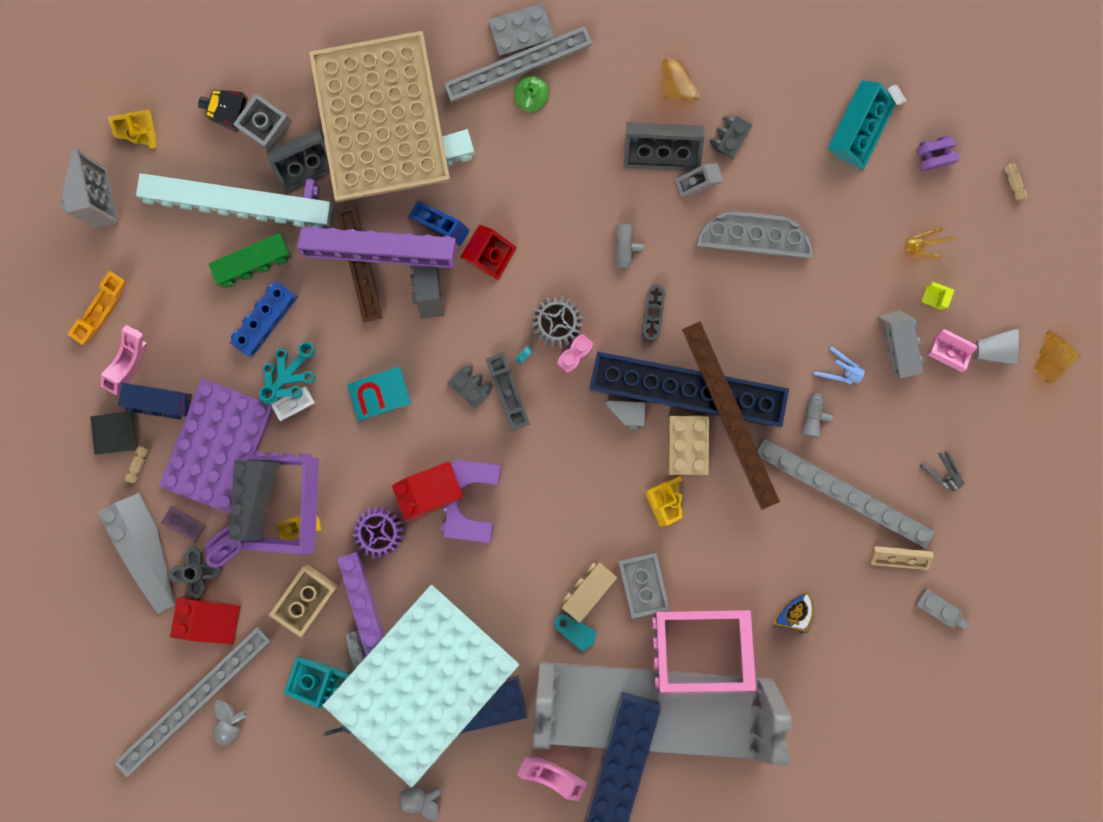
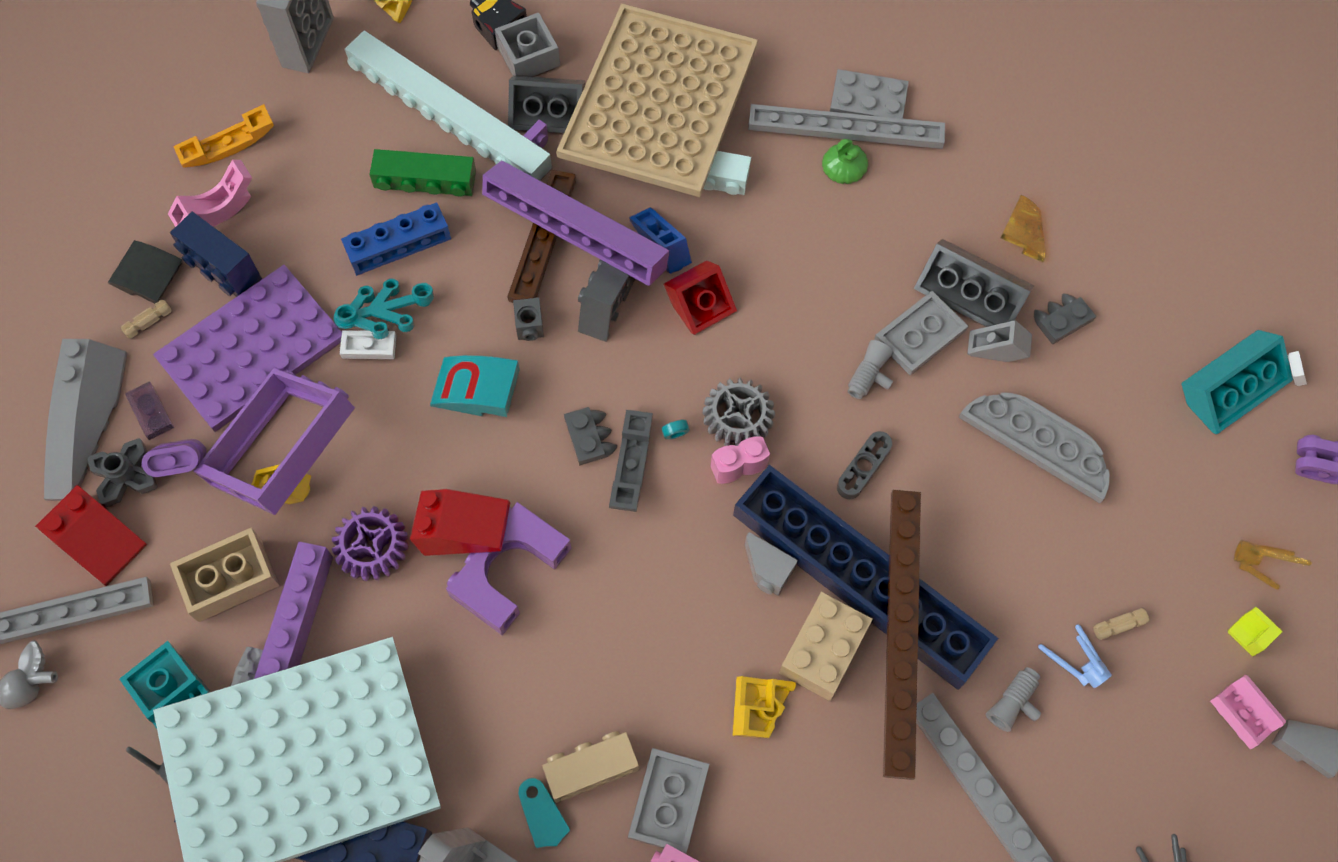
camera: 25 degrees right, 20 degrees down
dark grey wedge [229,460,281,541] -> none
light grey wedge [878,310,924,379] -> none
none -> dark grey brick [513,298,544,341]
none -> light grey plate [874,291,968,375]
none -> tan axle [1093,608,1149,640]

